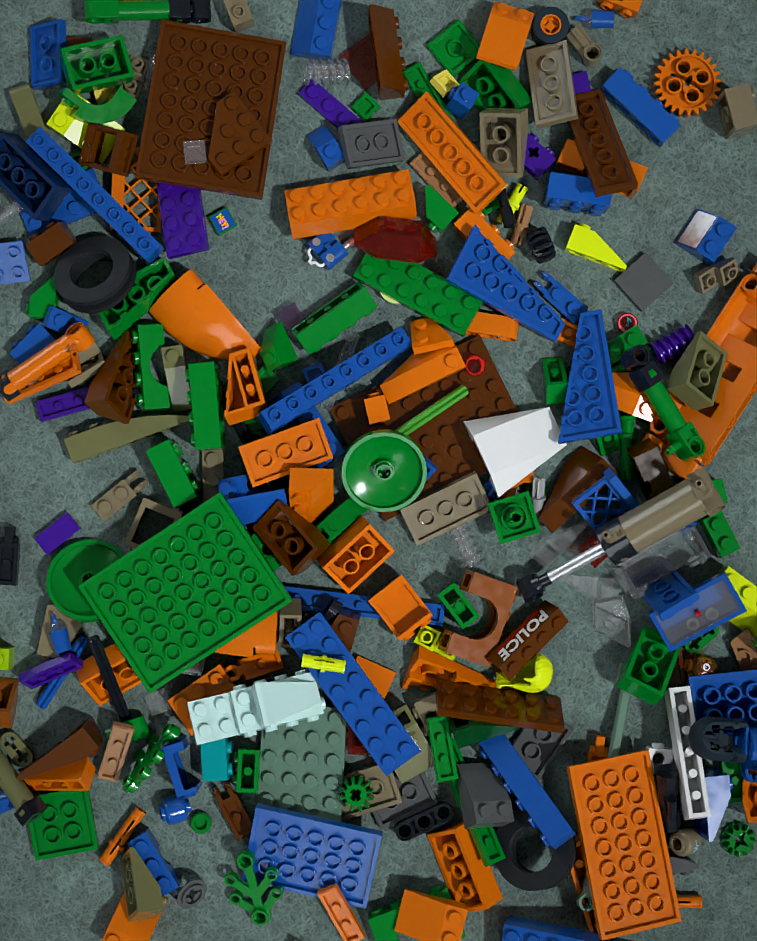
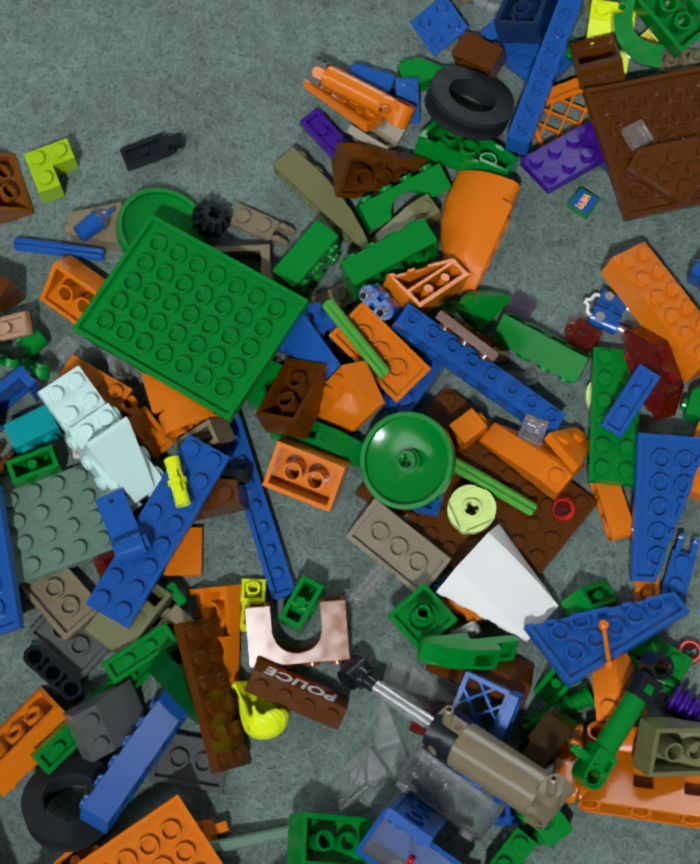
camera: 70 degrees right, 15 degrees down
dark purple plate [18,652,83,689] -> none
dark purple tile [34,512,81,555] -> none
black axle [88,635,131,722] -> none
green gear [339,775,375,812] -> none
orange panel [368,574,433,641] -> none
none -> blue door [95,488,152,566]
none -> green tile [166,582,189,610]
none -> black gear [190,198,231,239]
none -> bright green axle [322,299,390,379]
none -> blue piece [359,283,401,320]
none -> green slope [416,633,519,670]
none -> reddish brown plate [435,310,511,362]
none -> yellowish green plate [447,485,496,535]
none -> clear plate [518,414,549,446]
none -> clear red brick [564,318,603,354]
none -> orange hinge [598,620,614,670]
none -> blue tile [600,364,660,439]

